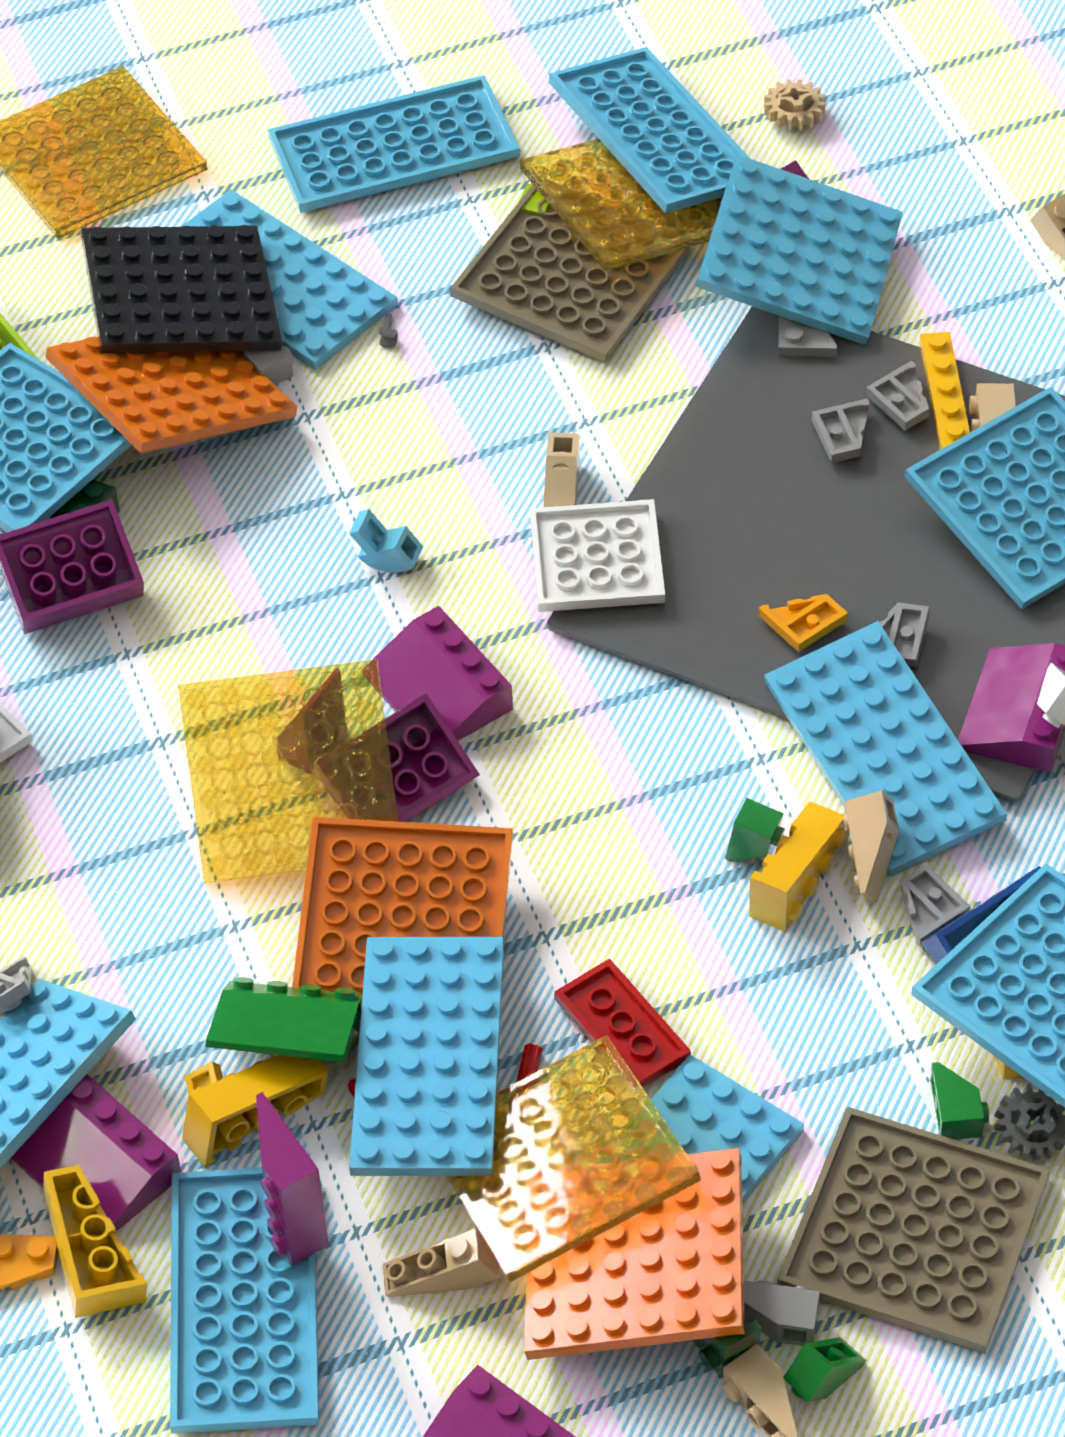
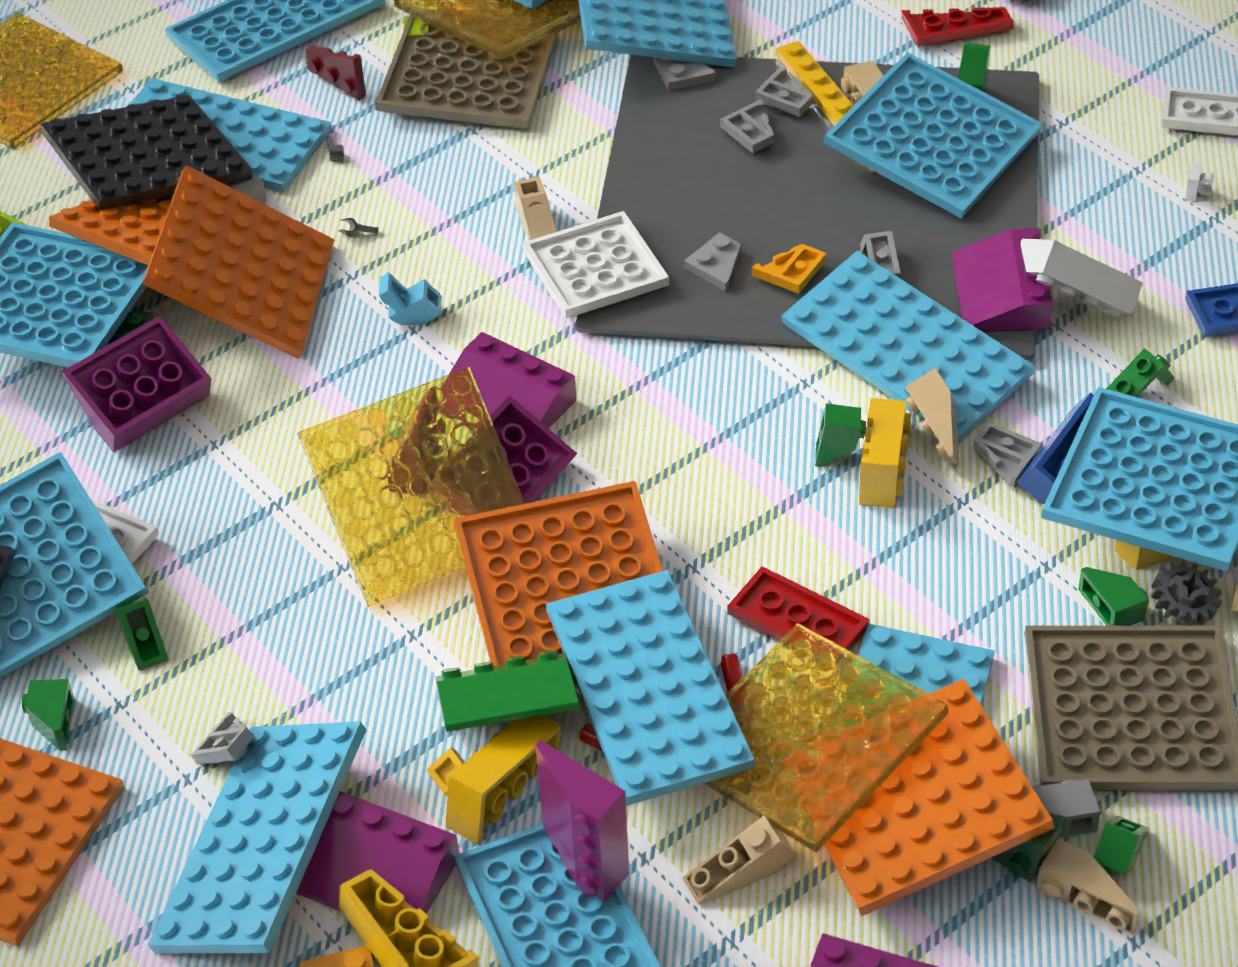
camera: 20 degrees left, 5 degrees down
none -> orange plate [142,165,335,359]
none -> dark red wing [305,45,366,101]
none -> dark grey hand [339,218,379,234]
none -> light grey wing [684,232,741,292]

